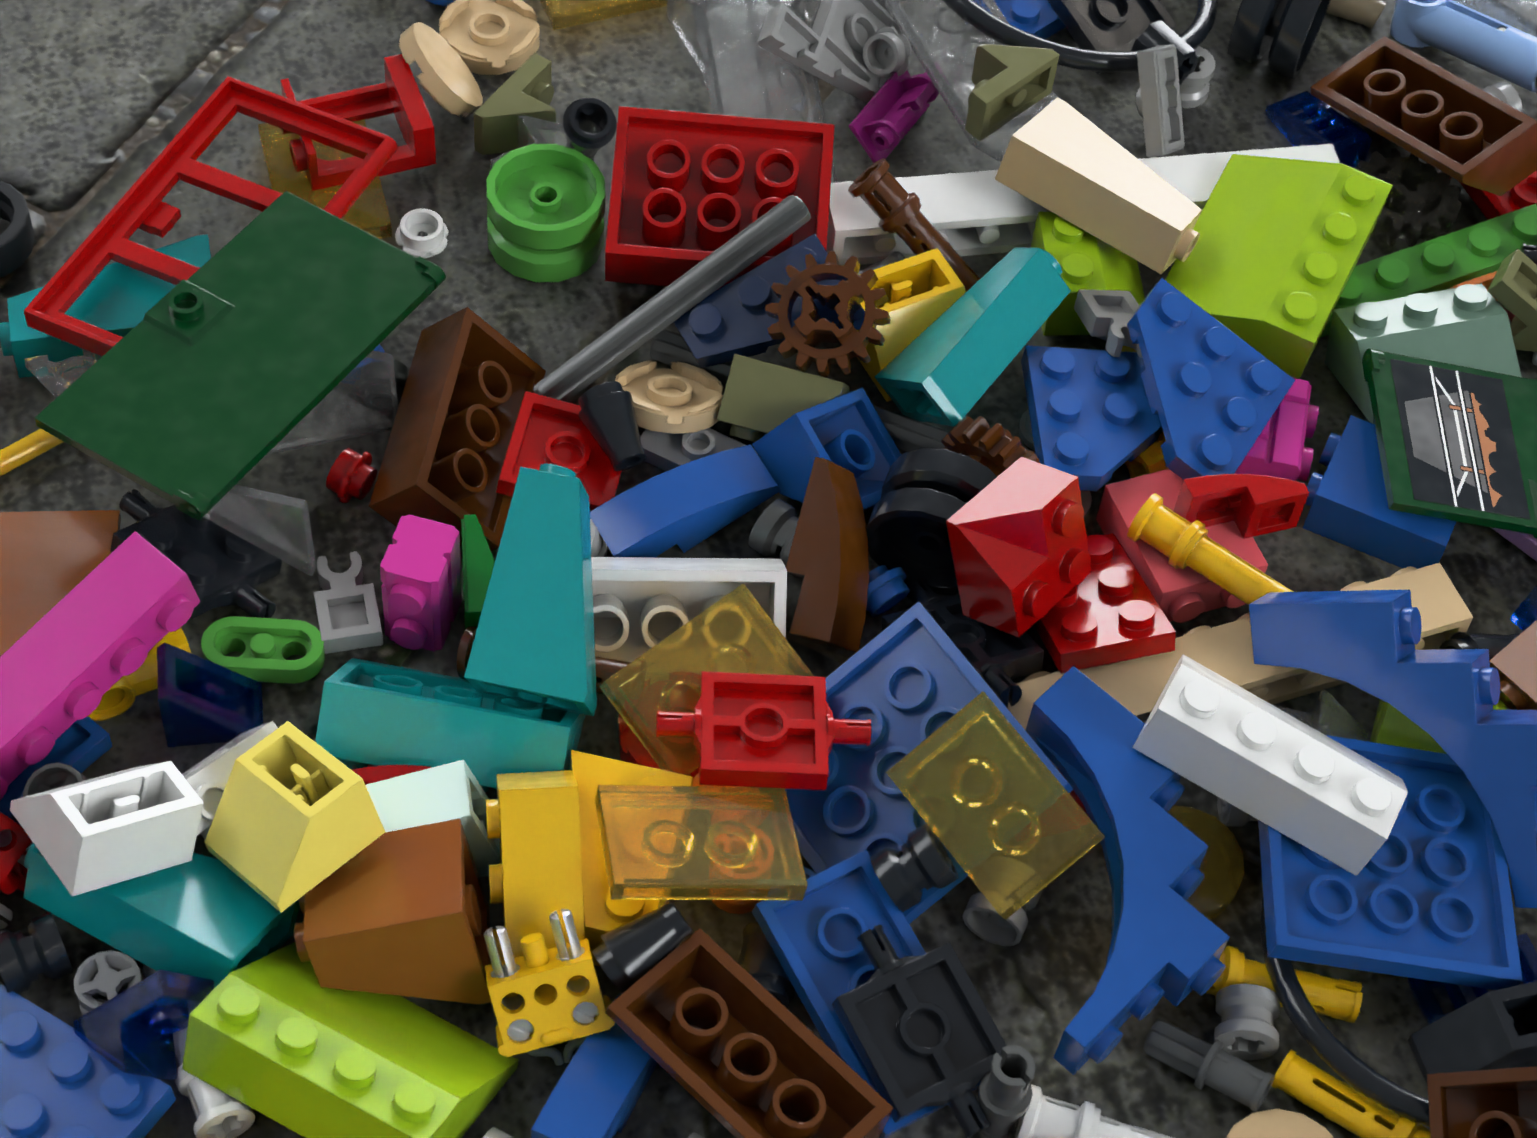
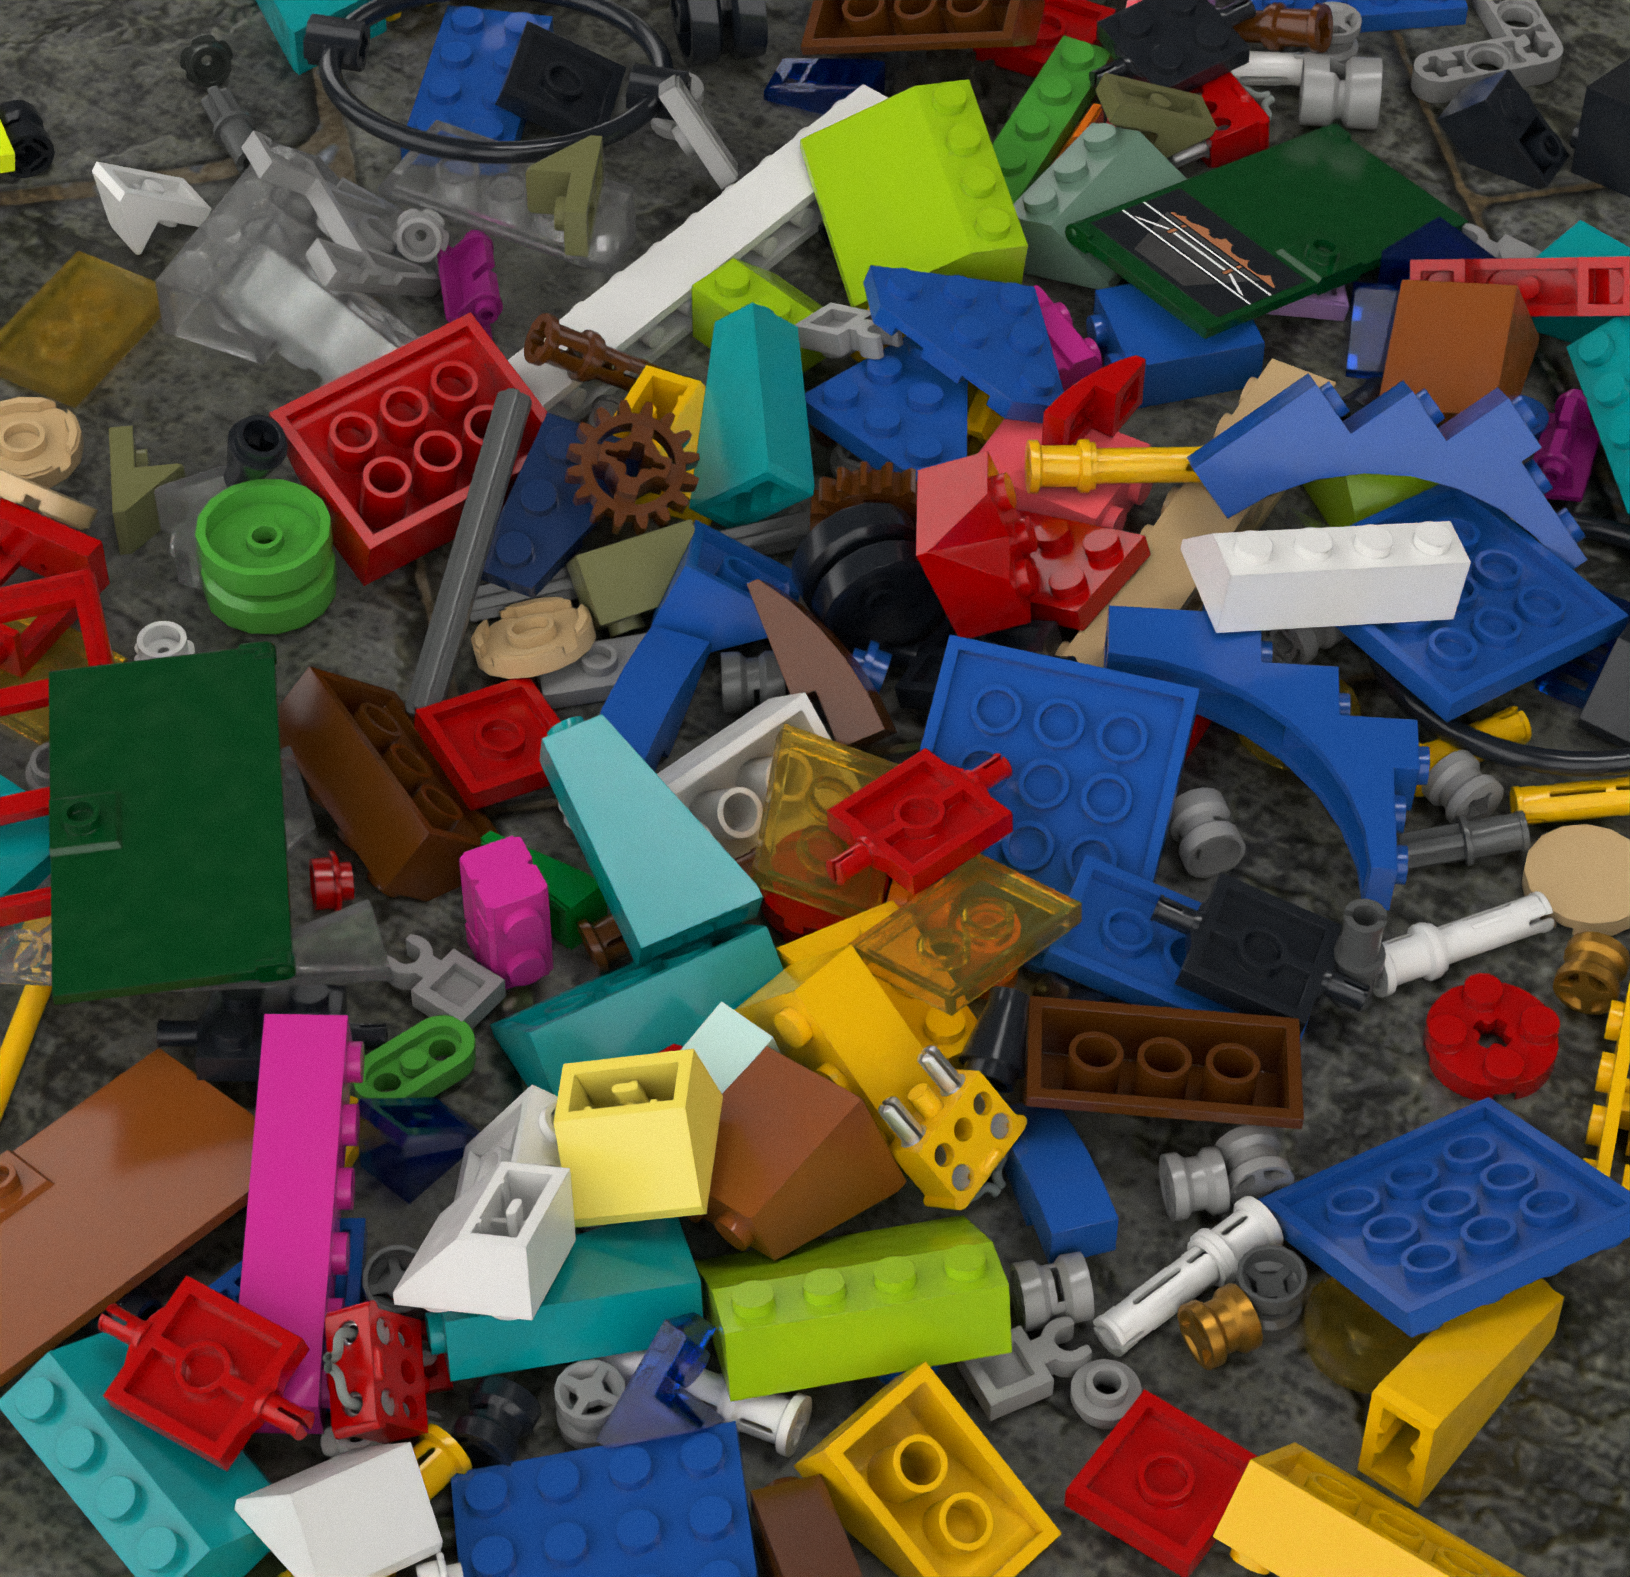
camera: 35 degrees left, 5 degrees down
black cone [578,381,646,471] -> none
black wheel [870,824,959,912] -> none
clear yellow tile [886,691,1105,920] -> none
tan slope [995,97,1202,274] -> none

